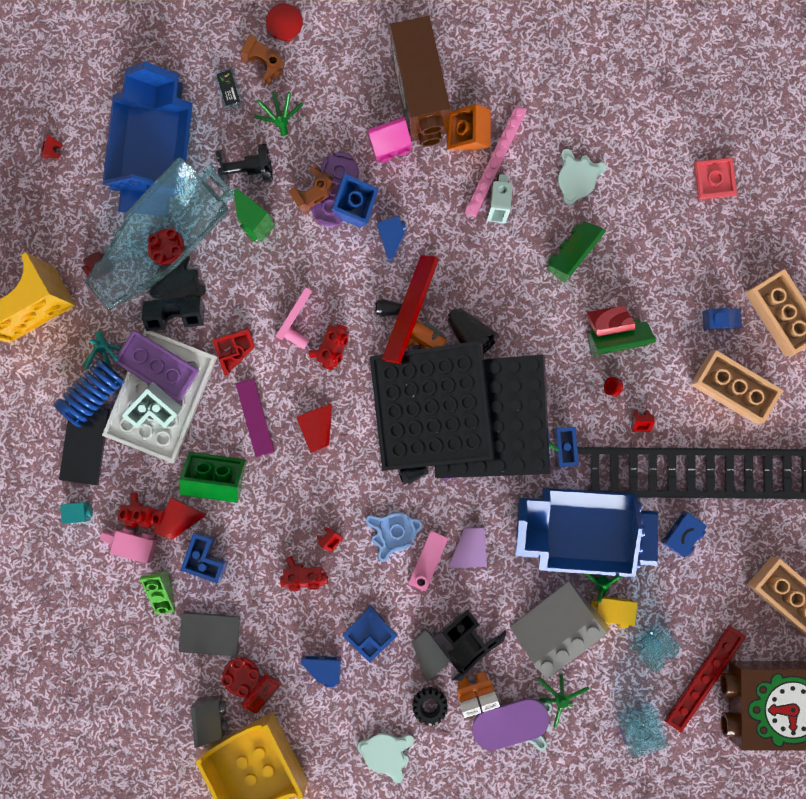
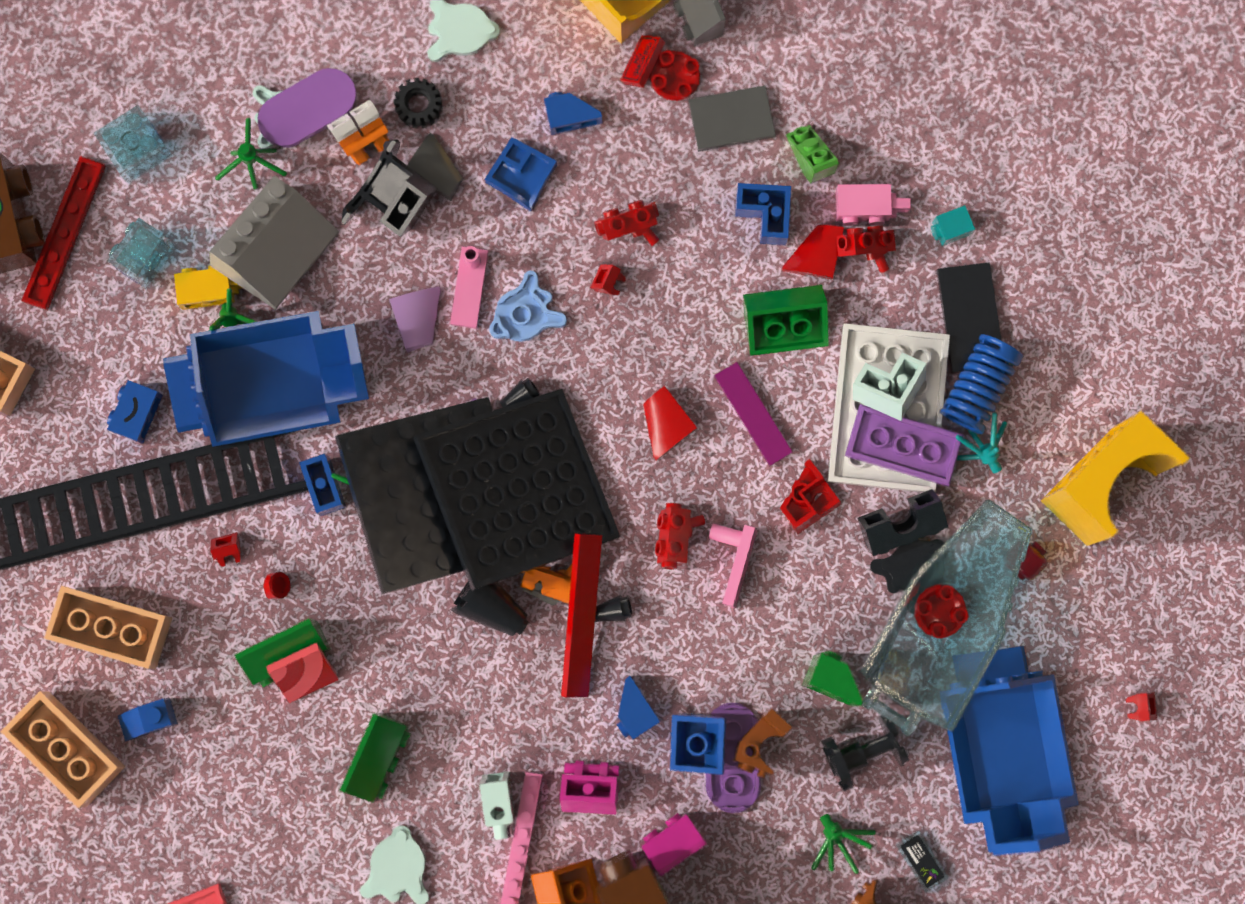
camera: 165 degrees right, 5 degrees down
none -> dark pink brick [560,760,620,815]

